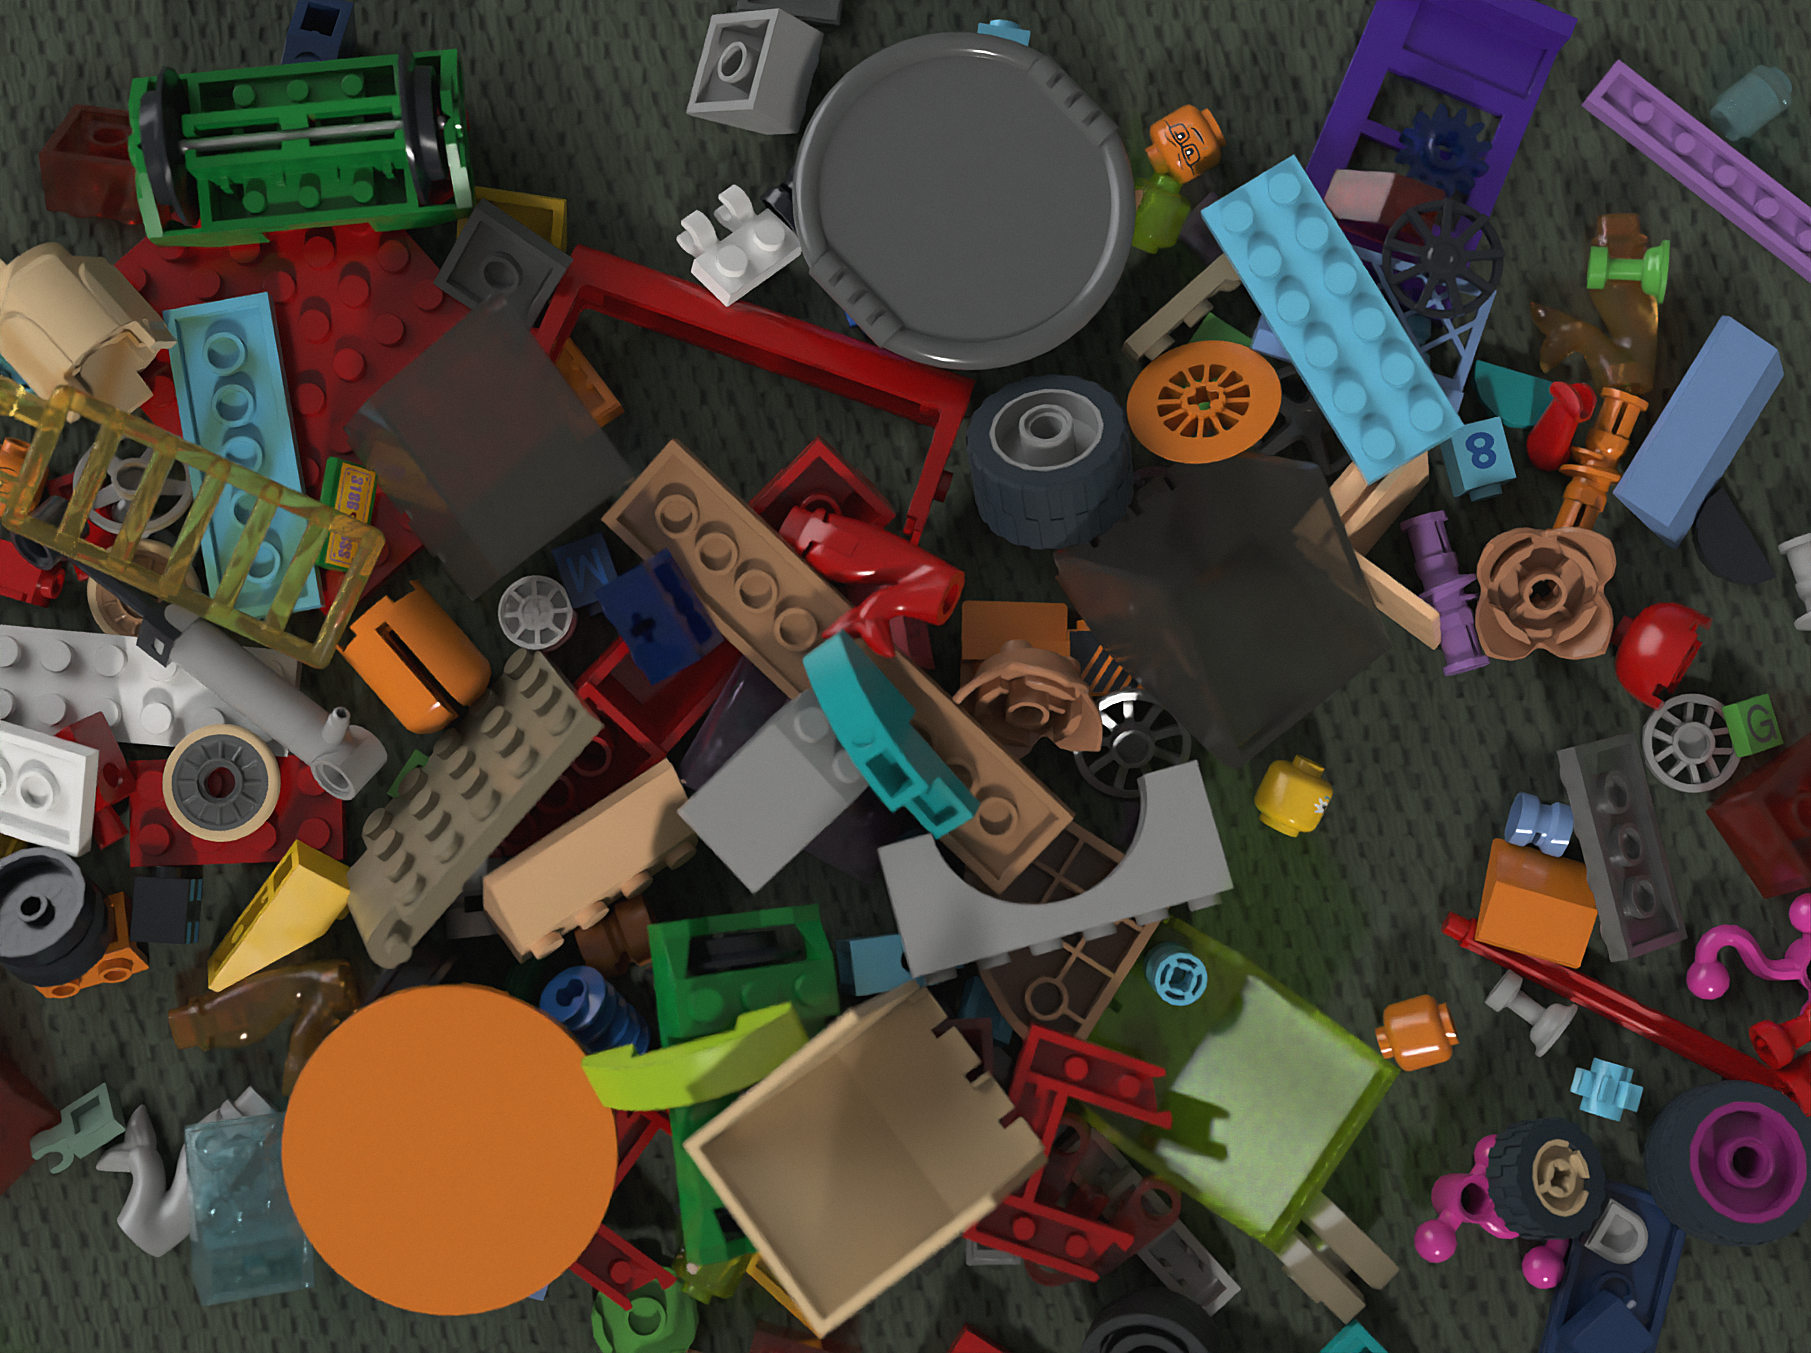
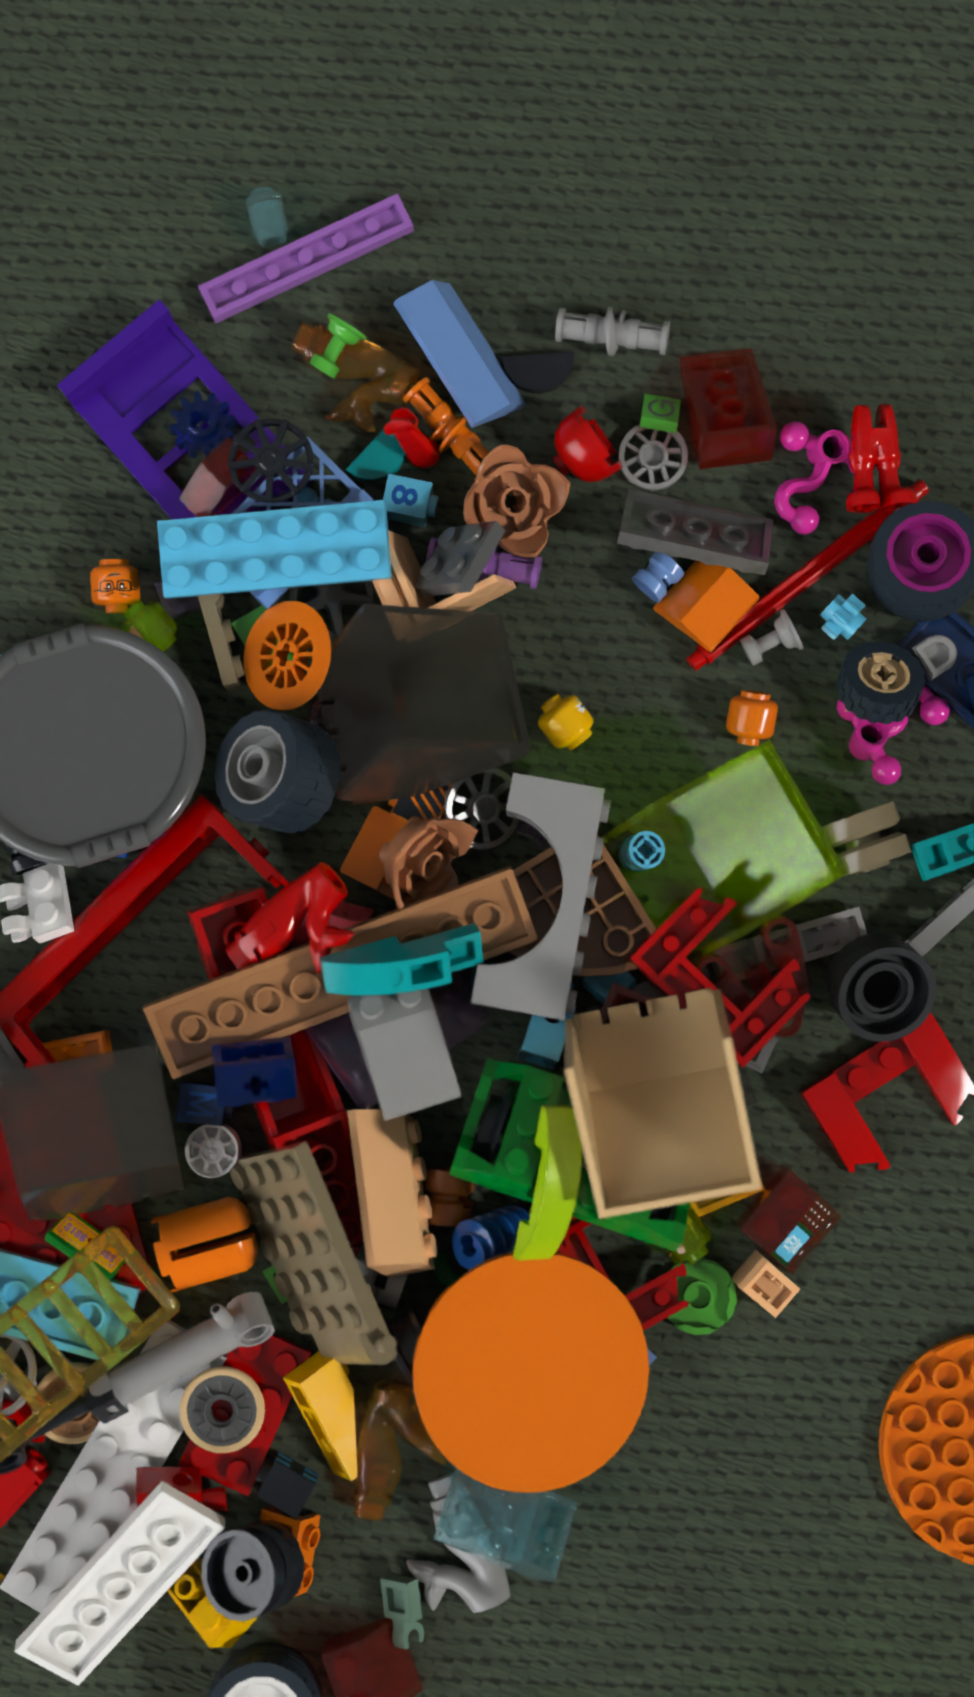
camera: 60 degrees left, 0 degrees up
none -> dark grey plate [414,521,506,597]

